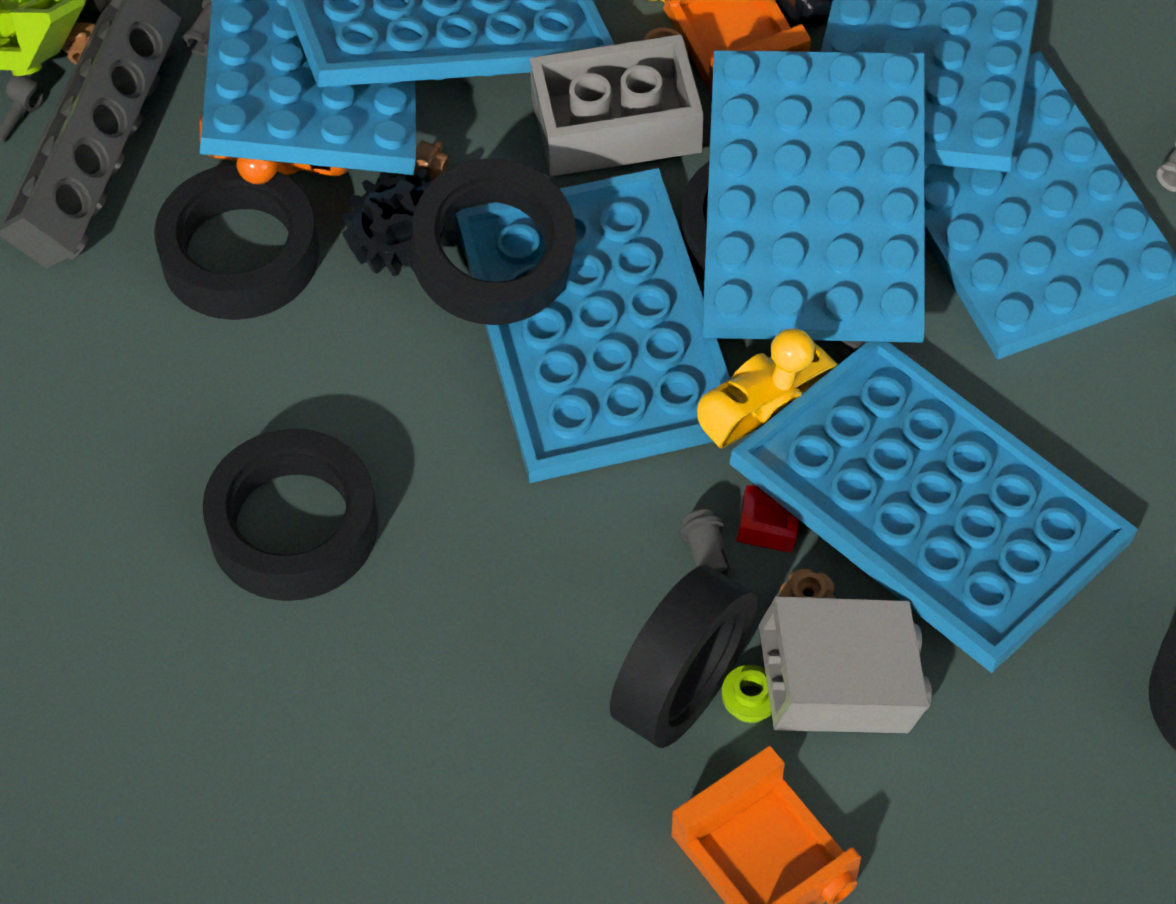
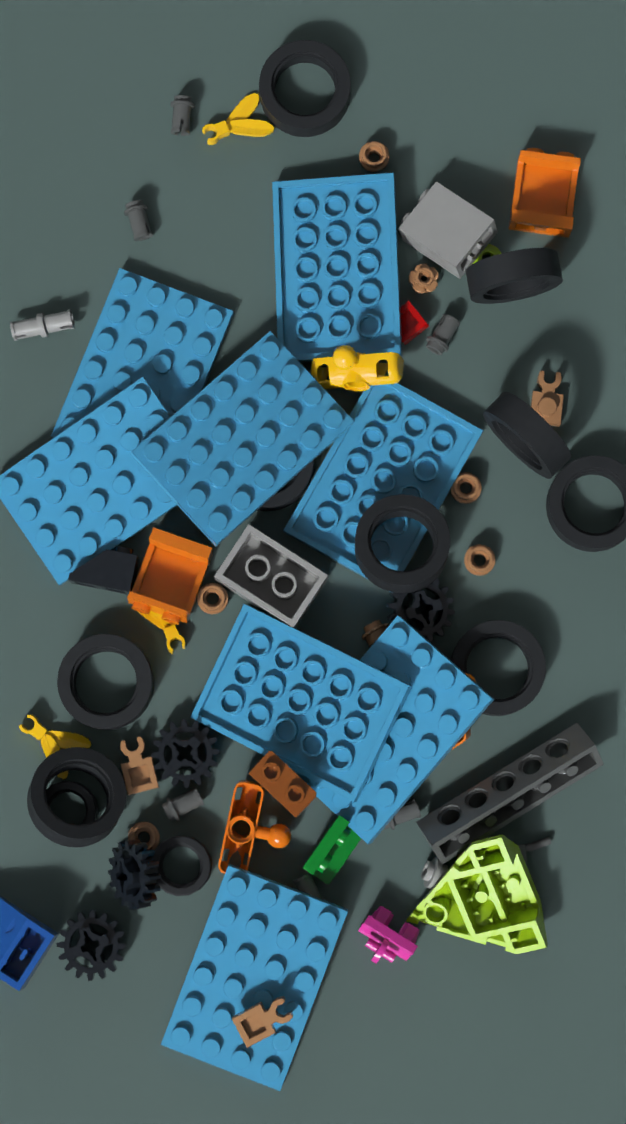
camera: 135 degrees left, 25 degrees up
none -> medium nougat plate [359,141,389,172]
none -> medium nougat plate [450,472,482,504]
none -> medium nougat plate [464,544,495,576]
none -> black tyre [483,392,571,479]
none -> medium nougat plate [530,370,564,427]

